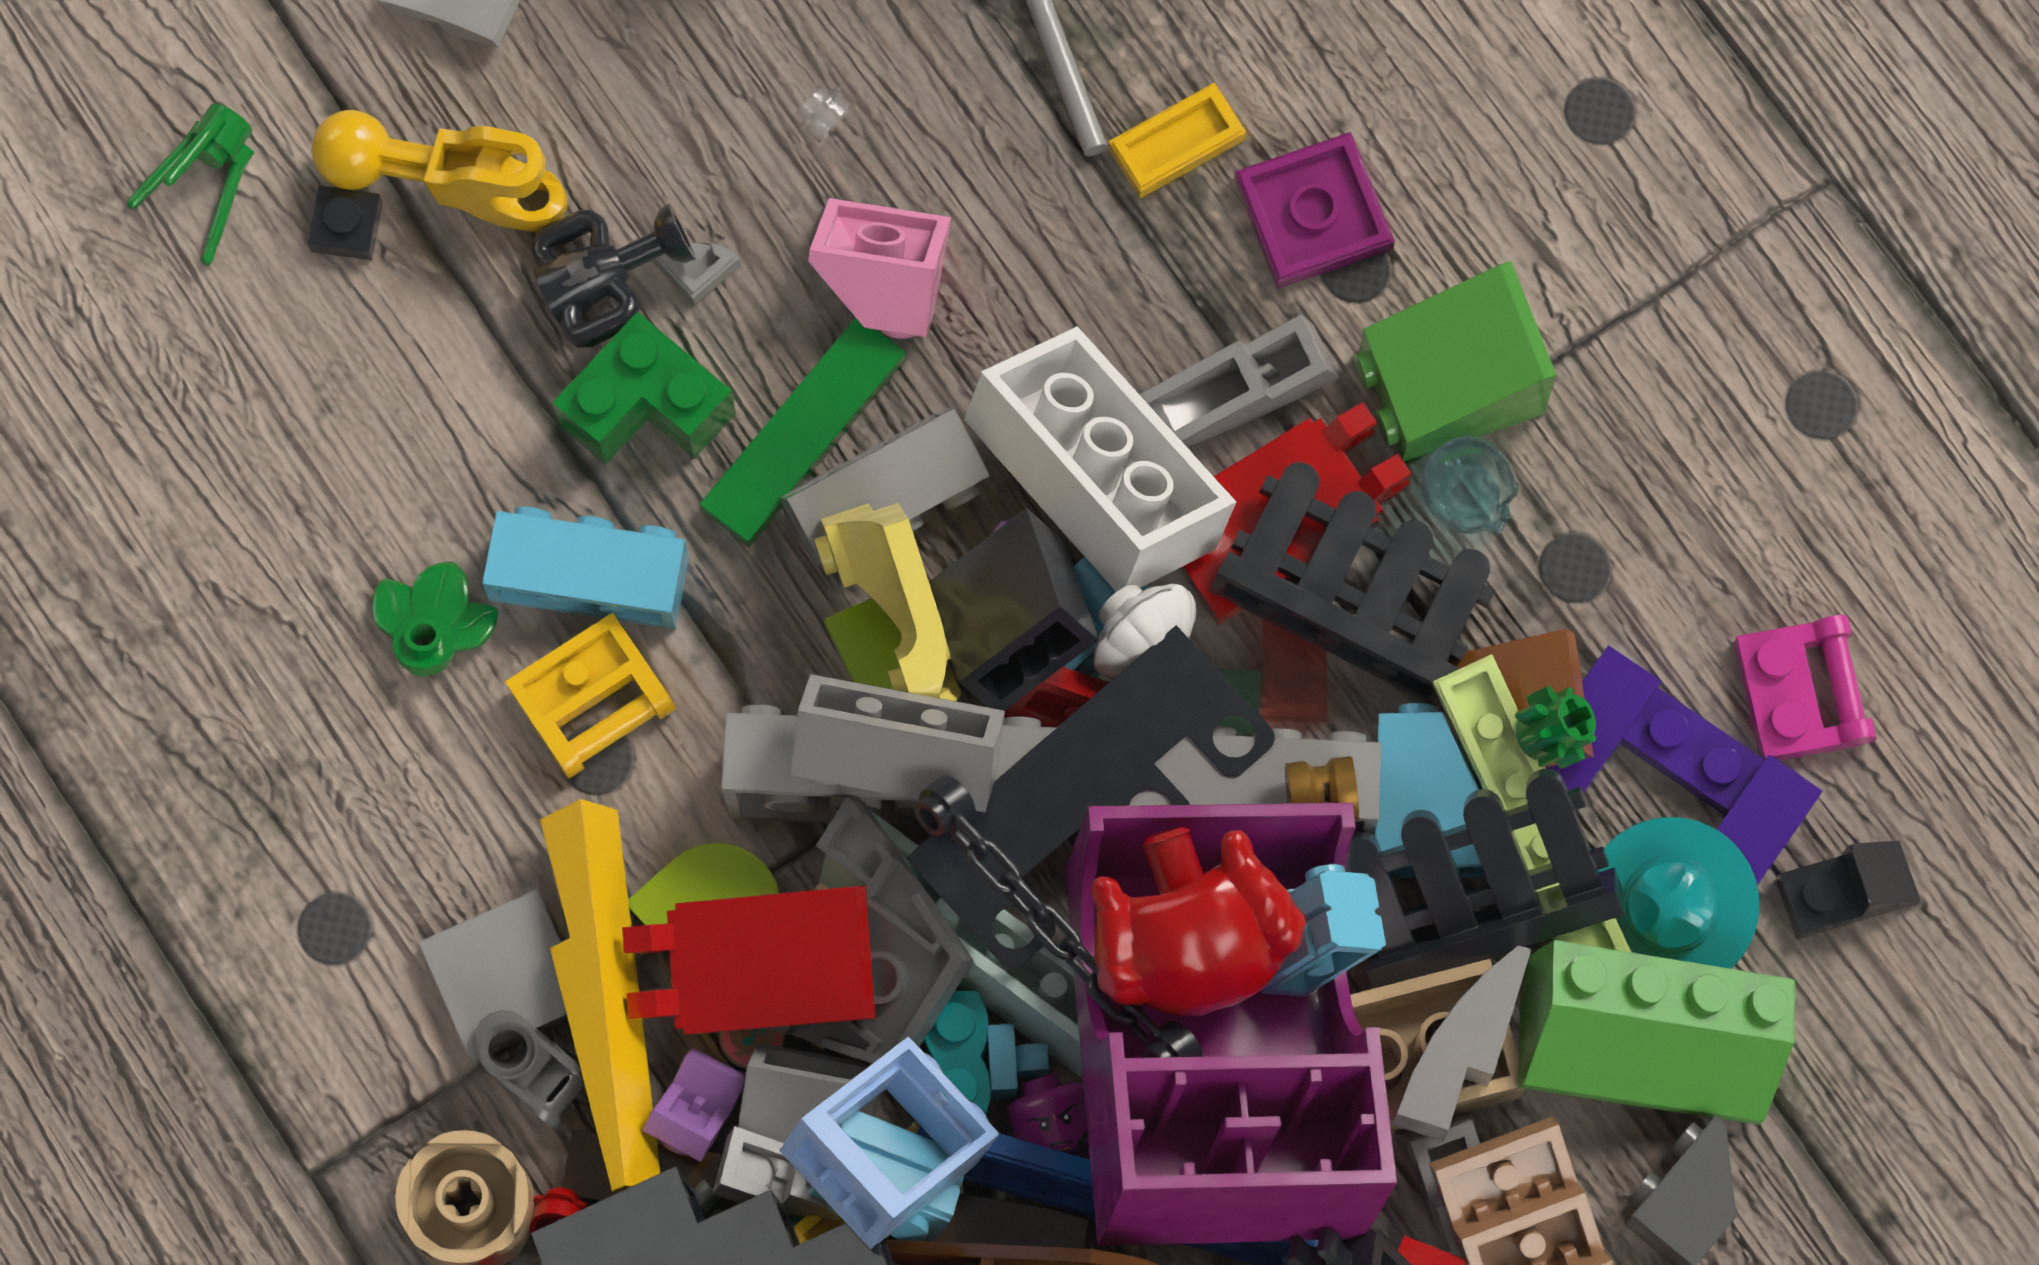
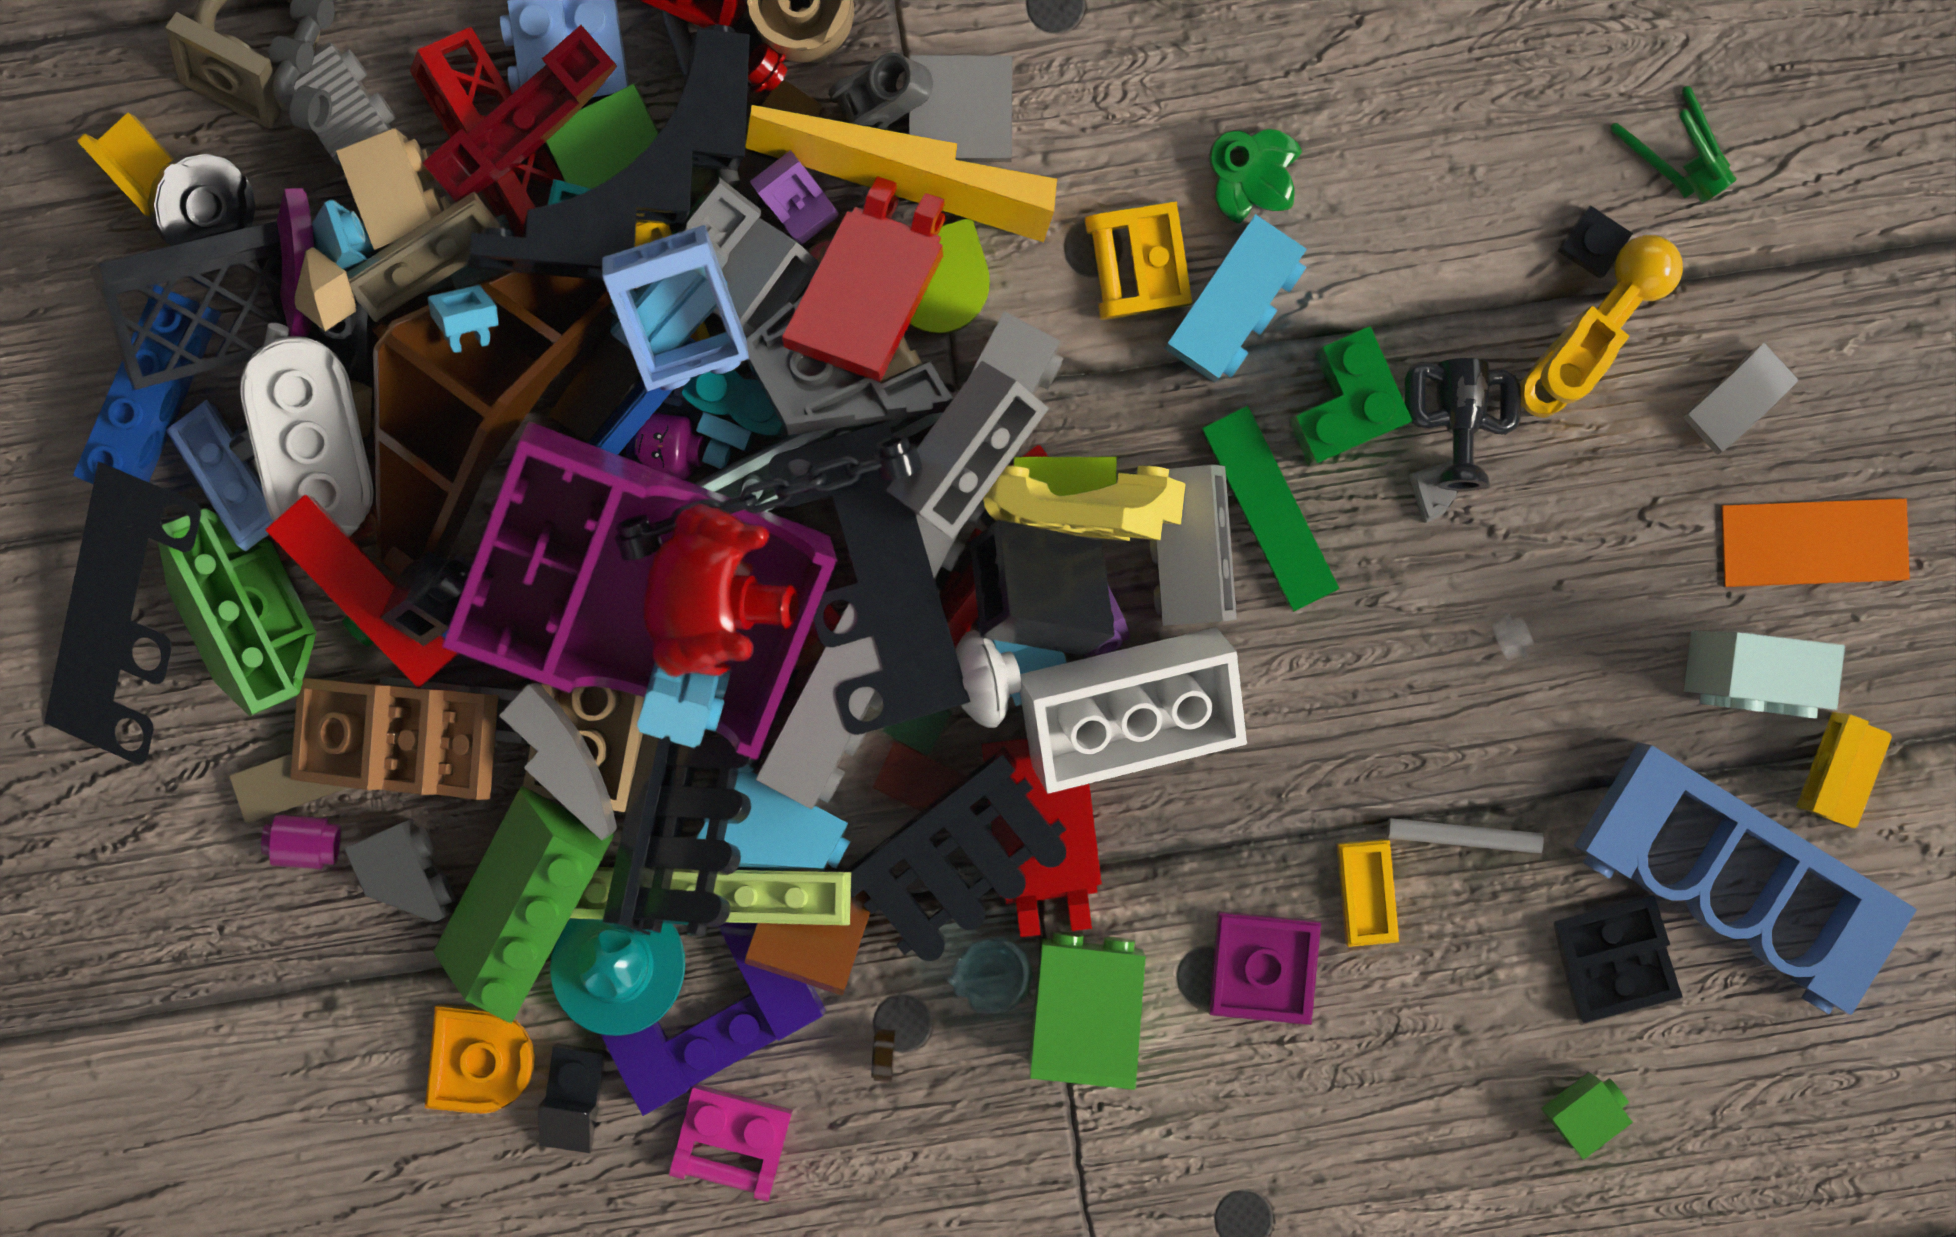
camera: 115 degrees right, 15 degrees up
bright pink slope [808,198,951,339] -> none
light grey slope [1139,315,1339,447] -> none
pearl gold wheel [1284,756,1359,822] -> none
green gear [1515,685,1596,769] -> none
none -> light orange tile [425,1004,535,1114]
none -> dark brown tile [871,1029,896,1082]

